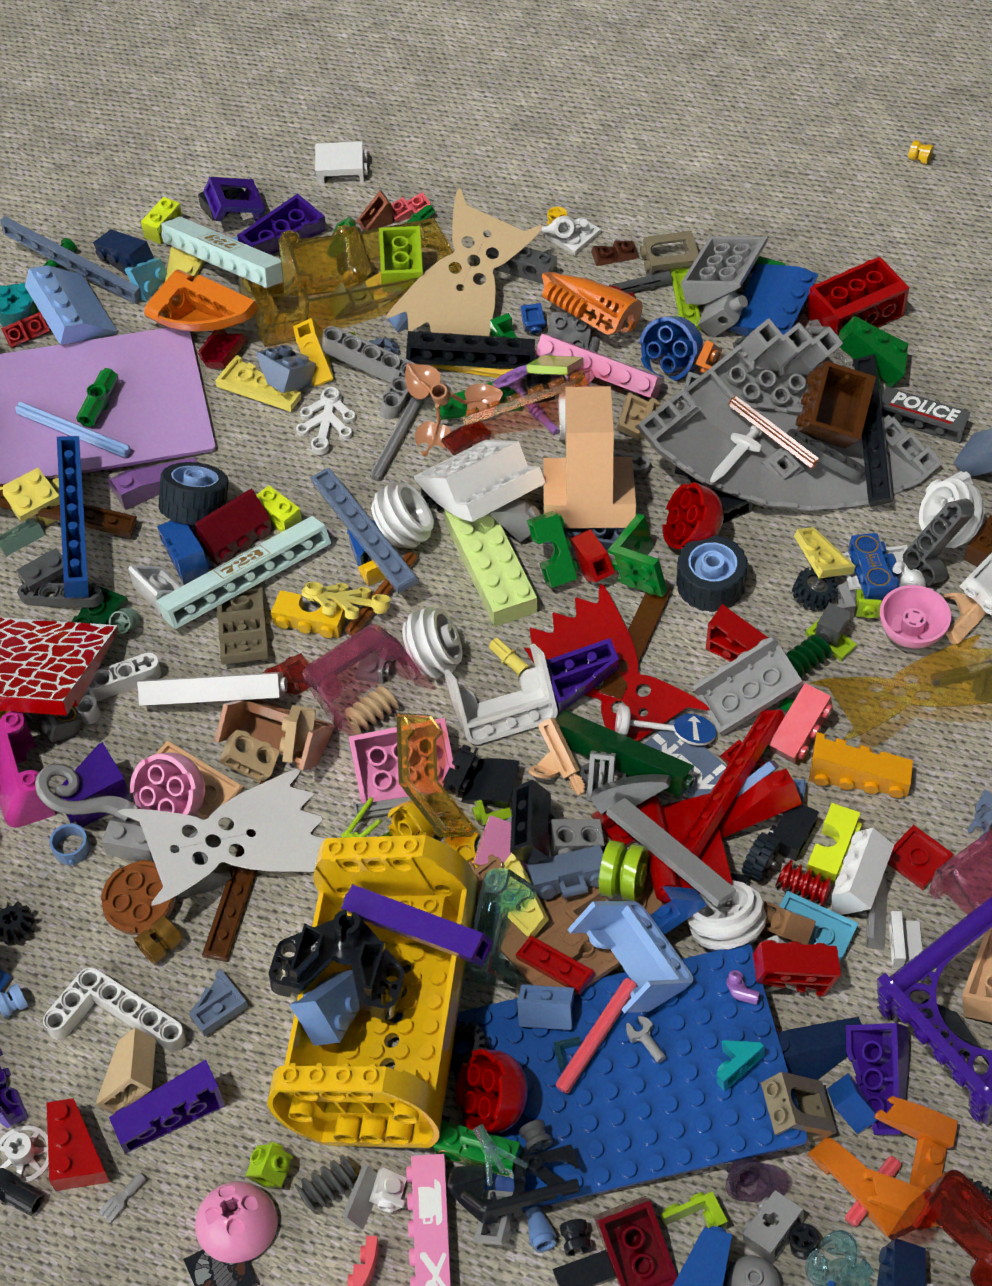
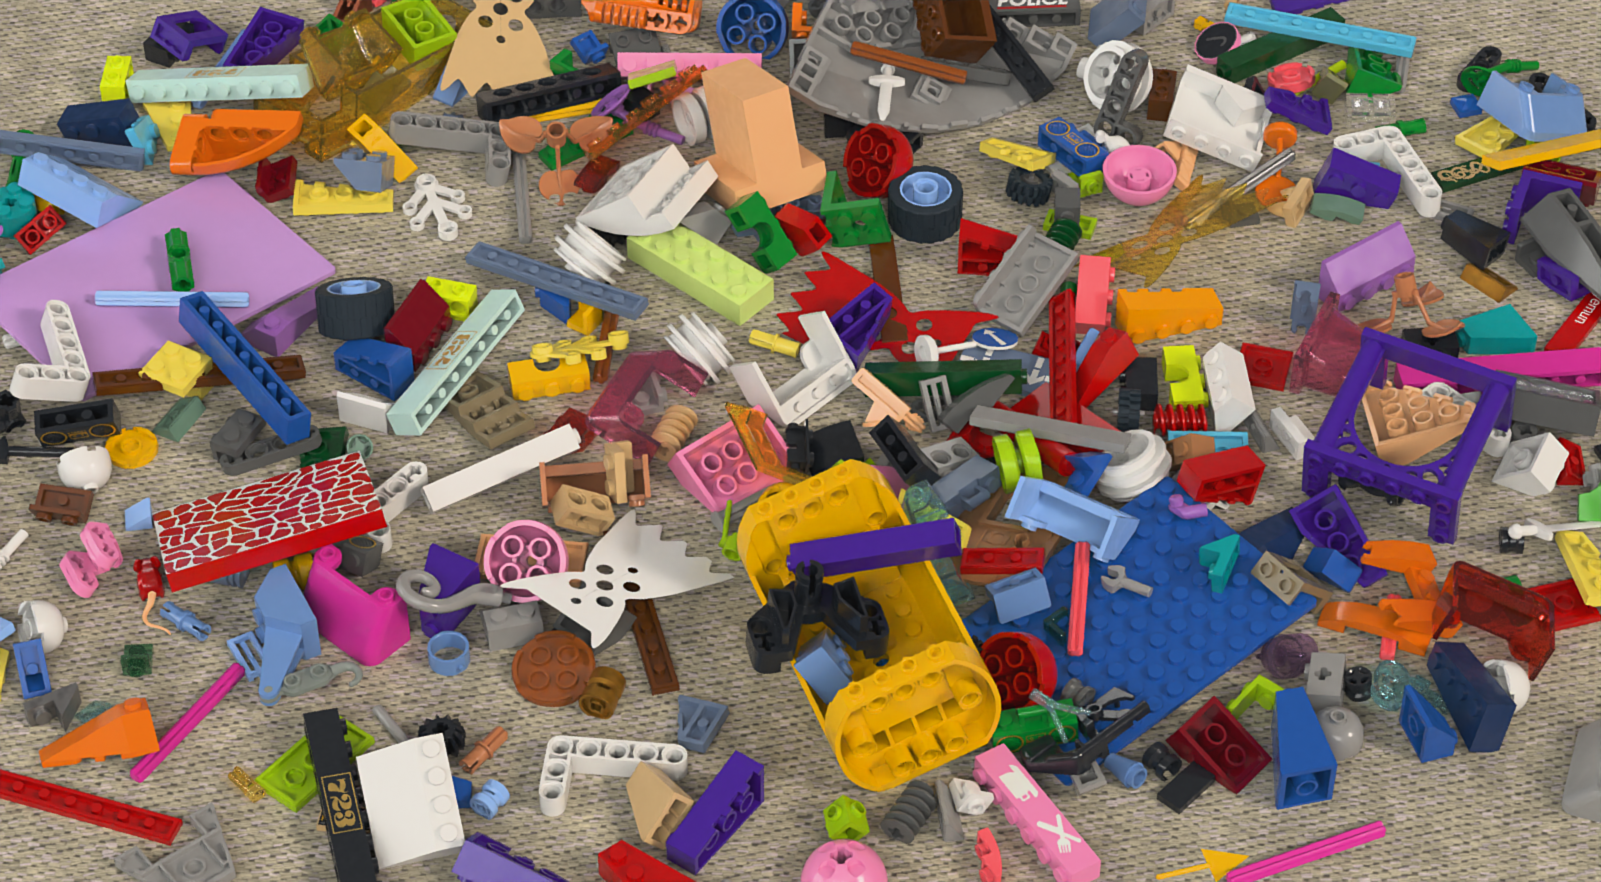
camera: 30 degrees left, 10 degrees down
none -> nougat axle [459,726,508,775]

